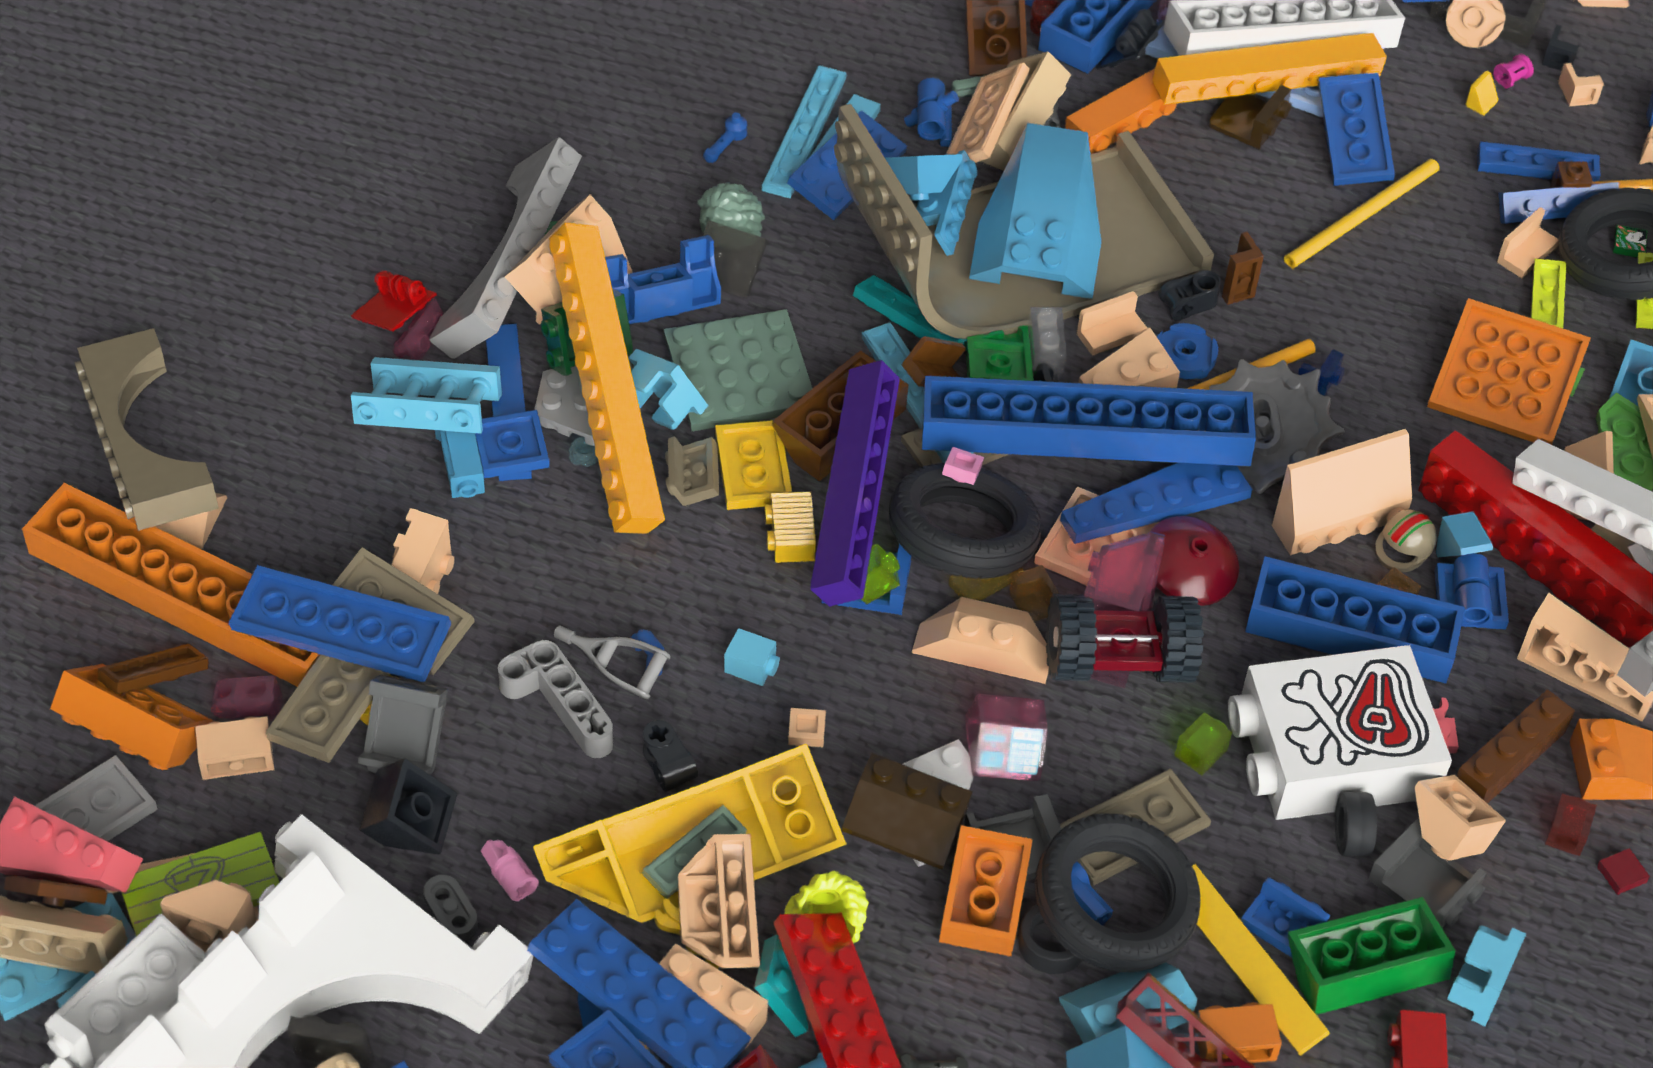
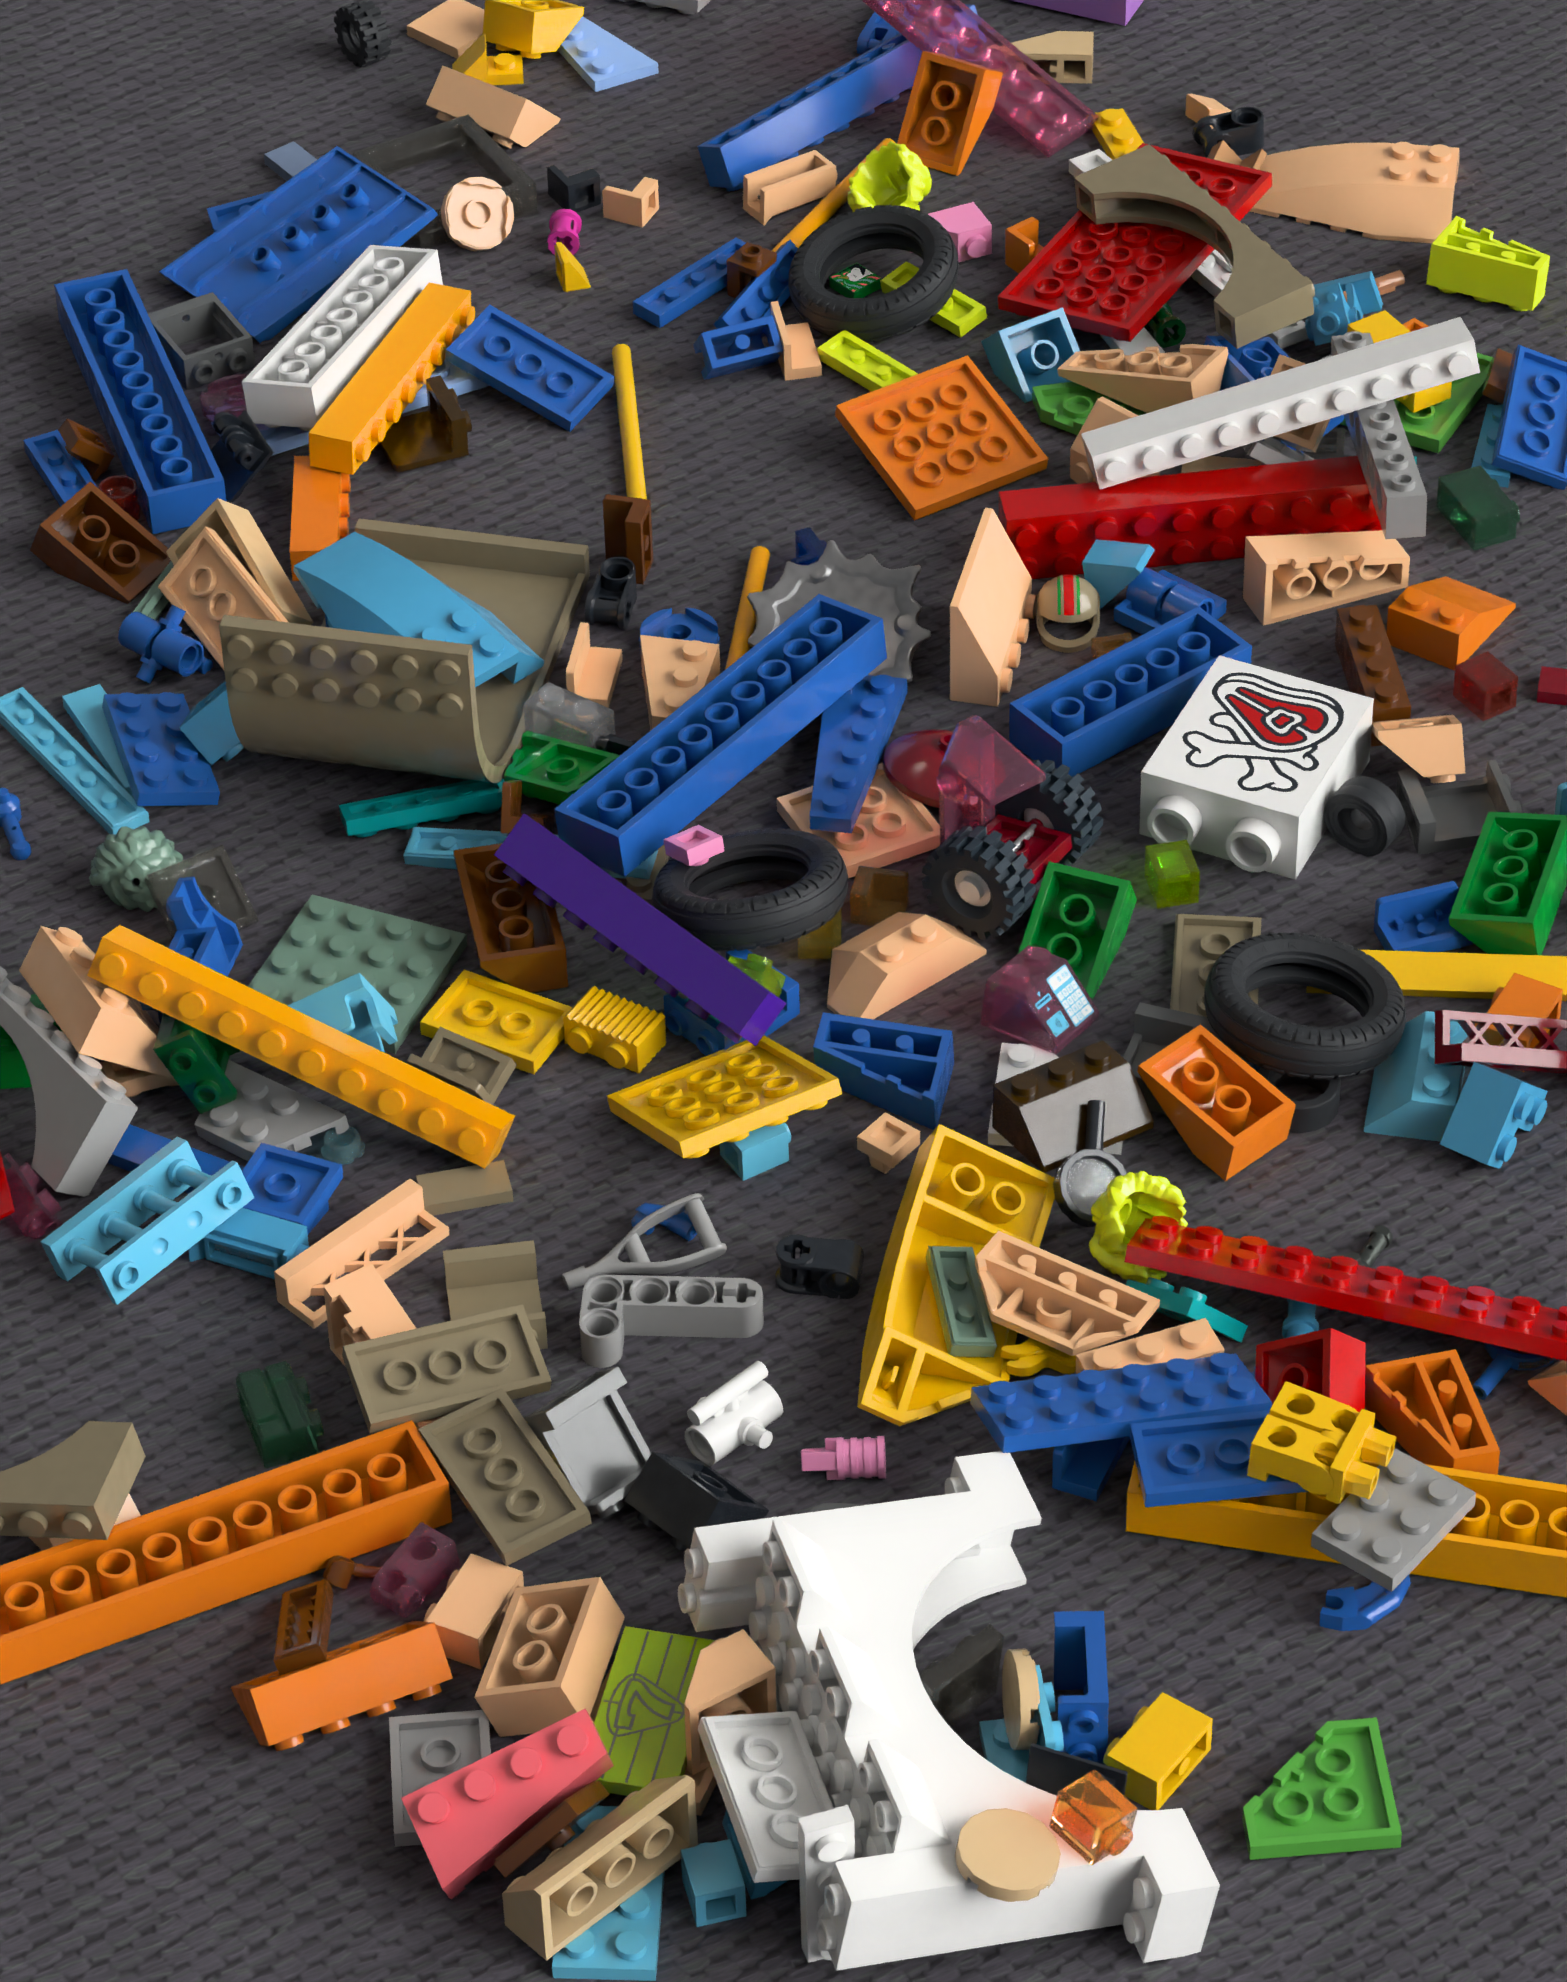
camera: 50 degrees left, 10 degrees down
blue plate [229,565,451,683] -> none
none -> clear green brick [235,1361,324,1468]
none -> light nougat fence [274,1179,449,1329]
none -> reddish brown hand [323,1555,394,1589]
none -> dark tan tile [416,1160,513,1216]
none -> dark tan panel [443,1240,548,1349]
none -> light nougat brick [474,1577,625,1737]
none -> yellow plate [607,1035,842,1159]
none -> white pin [685,1361,783,1466]
none -> blue brick [693,315,783,380]
none -> blue wedge [813,1012,954,1130]
none -> green slope [1010,861,1137,1000]
none -> piece [1053,1100,1127,1227]

